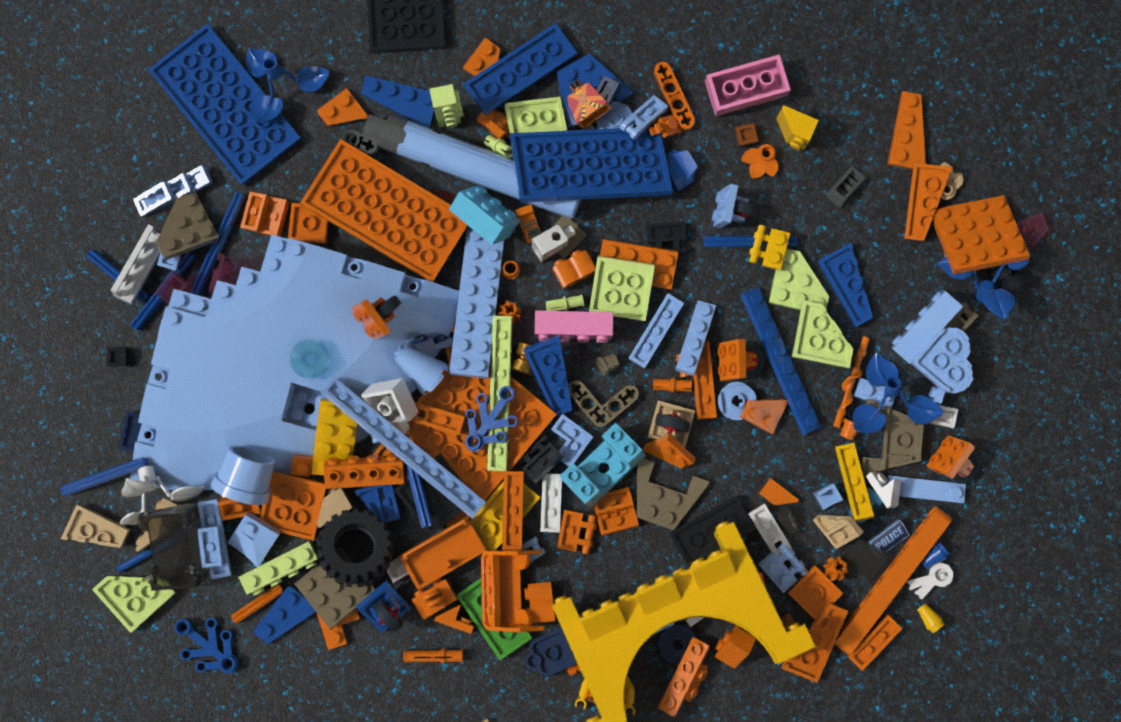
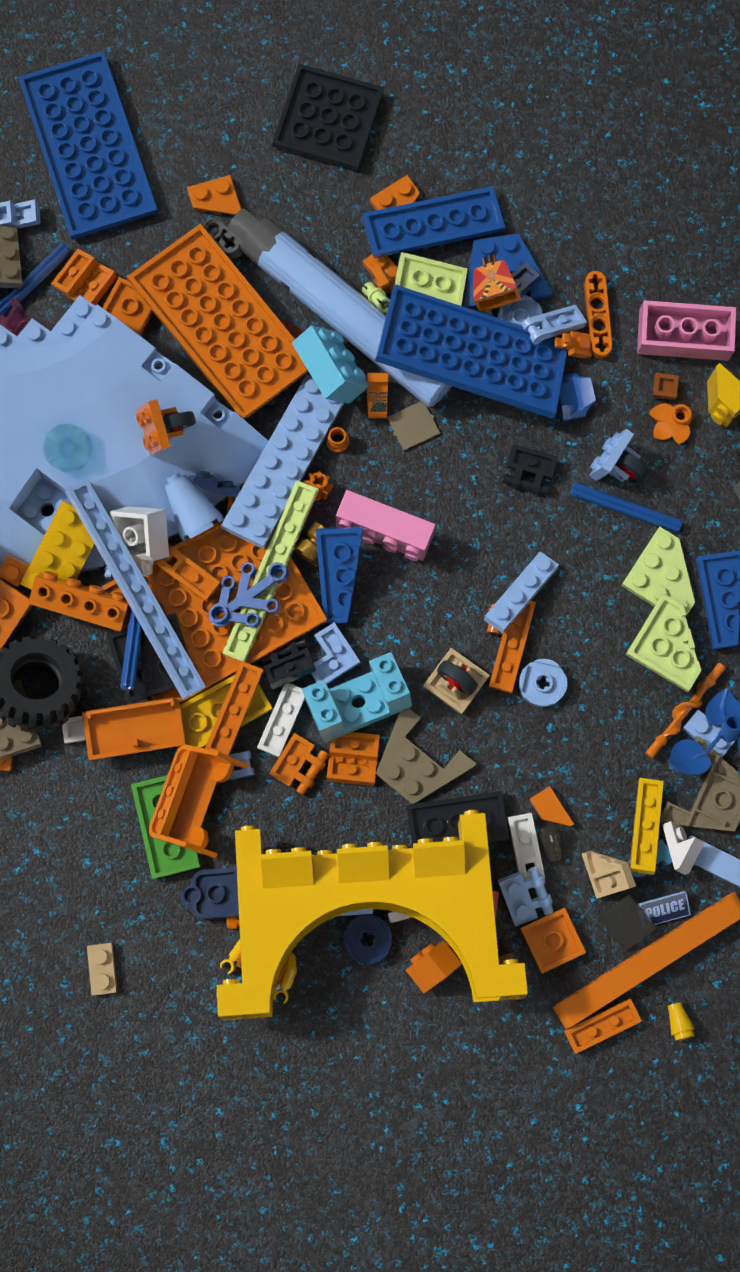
camera: 20 degrees right, 5 degrees down
blue plant [246,48,330,123] -> none
tan slope [317,488,355,528] -> none
blue wing [355,485,401,523] -> none
blue plate [357,580,411,633] -> none
blue wing [361,76,435,128] -> none
orange pin [403,648,463,664] -> none
orange brick [412,577,458,620] -> none
yellowish green brick [429,84,464,128] -> none
orange slope [434,604,475,634] -> none
orange brick [524,581,555,624] -> none
white torso [532,225,576,263] -> none
yellowish green axle [546,295,584,311] -> none
orange brick [552,249,596,290] -> none
dark tan beam [569,380,639,427] -> none
yellowish green plate [589,255,655,321] -> none
dark tan piece [596,354,619,376] -> none
orange plate [600,238,678,289] -> none
light blue plate [628,294,684,369] -> none
orange wing [643,434,696,469] -> none
orange pin [653,377,692,393] -> none
orange bracket [658,637,710,717] -> none
orange plate [718,339,764,381] -> none
blue plate [740,287,821,435] -> none
orange wing [740,399,788,434] -> none
yellow plate [749,225,790,271] -> none
orange wing [781,603,848,683] -> none
light blue panel [813,483,843,510] -> none
orange gear [823,556,849,581] -> none
orange piece [840,418,858,441] -> none
white piece [906,563,953,599] -> none
blue cone [921,542,950,569] -> none

